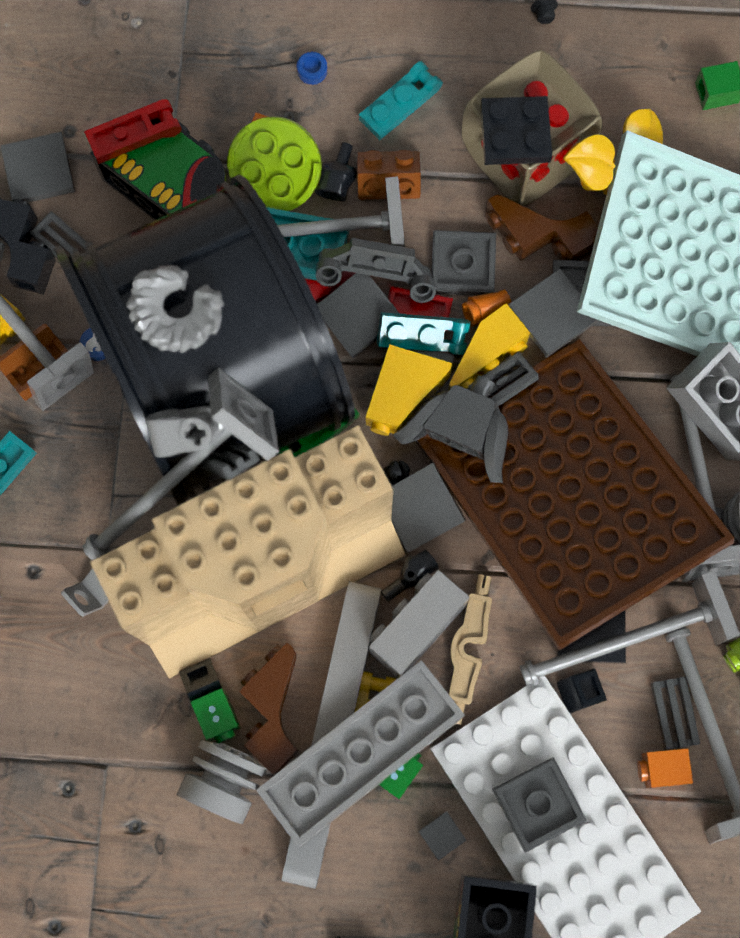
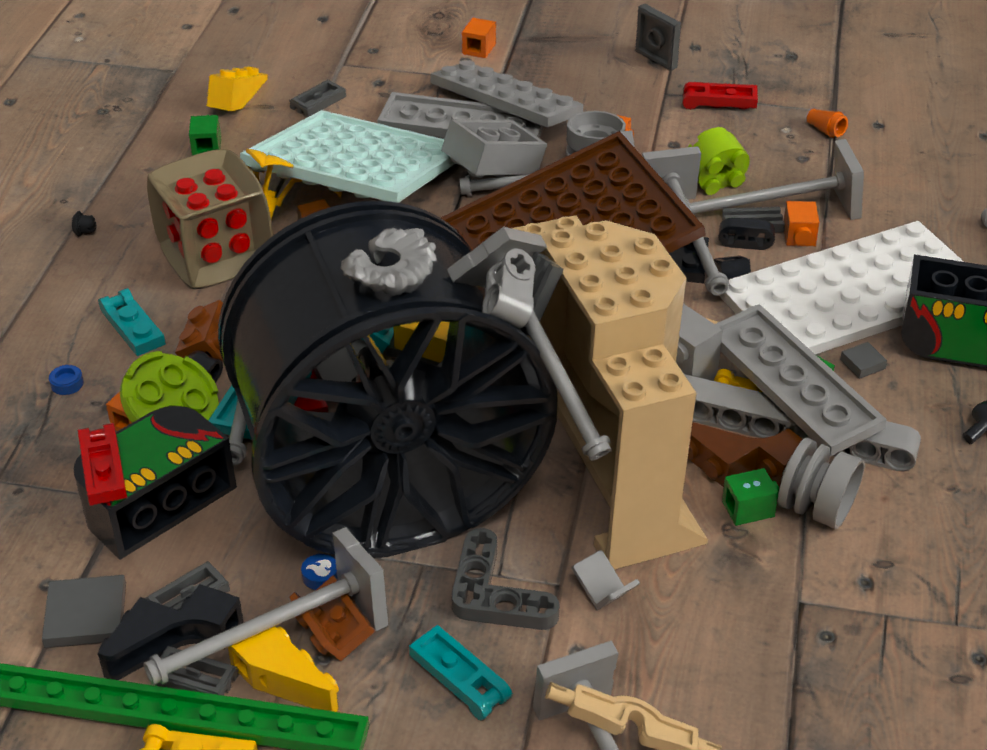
camera: 85 degrees left, 35 degrees down
black plate [179,659,222,701] -> none
black plate [480,96,552,165] -> none
dark grey tile [492,757,587,853] -> none
none -> dark grey beam [452,528,560,630]
none -> black beam [718,218,775,250]

